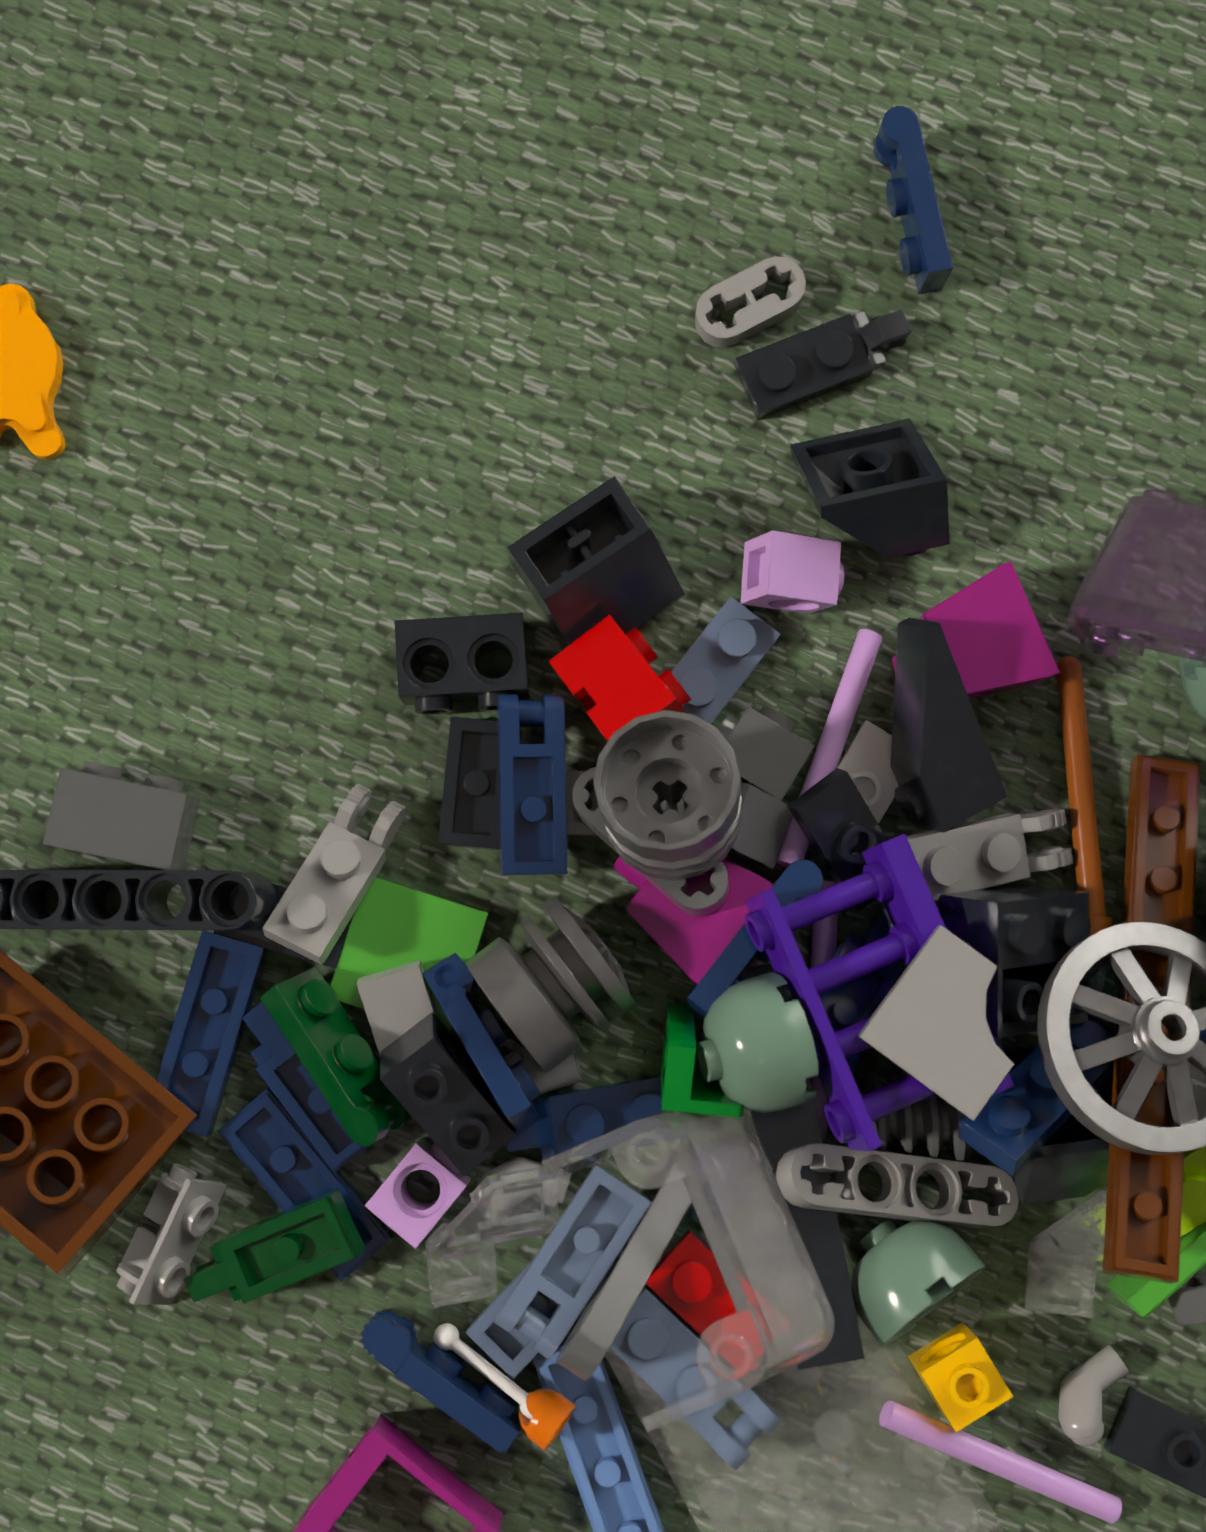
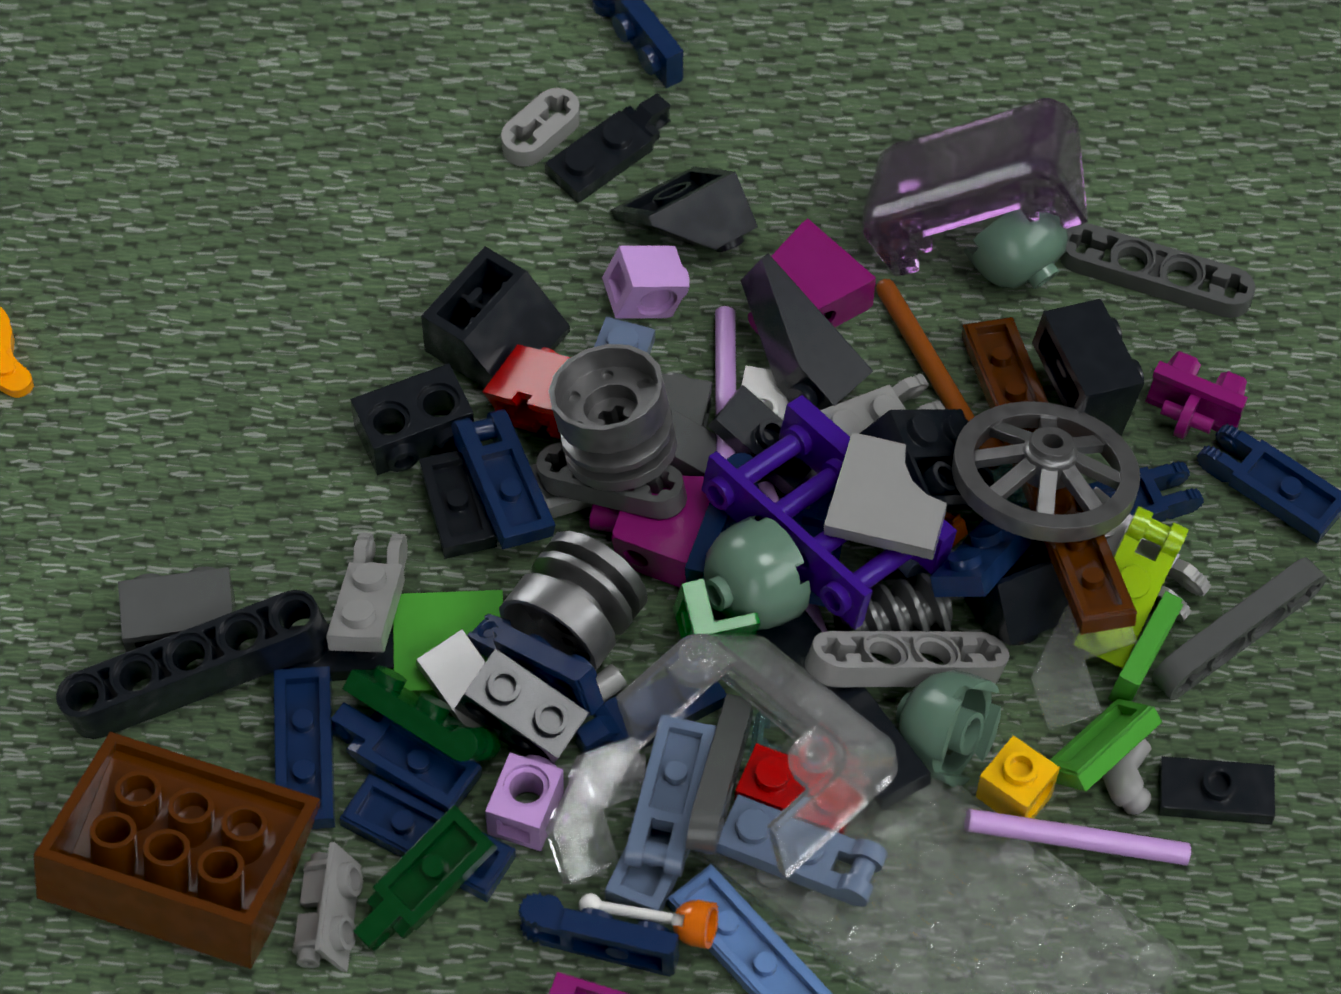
camera: 20 degrees left, 25 degrees down
none -> bright green tile [1050,699,1162,792]

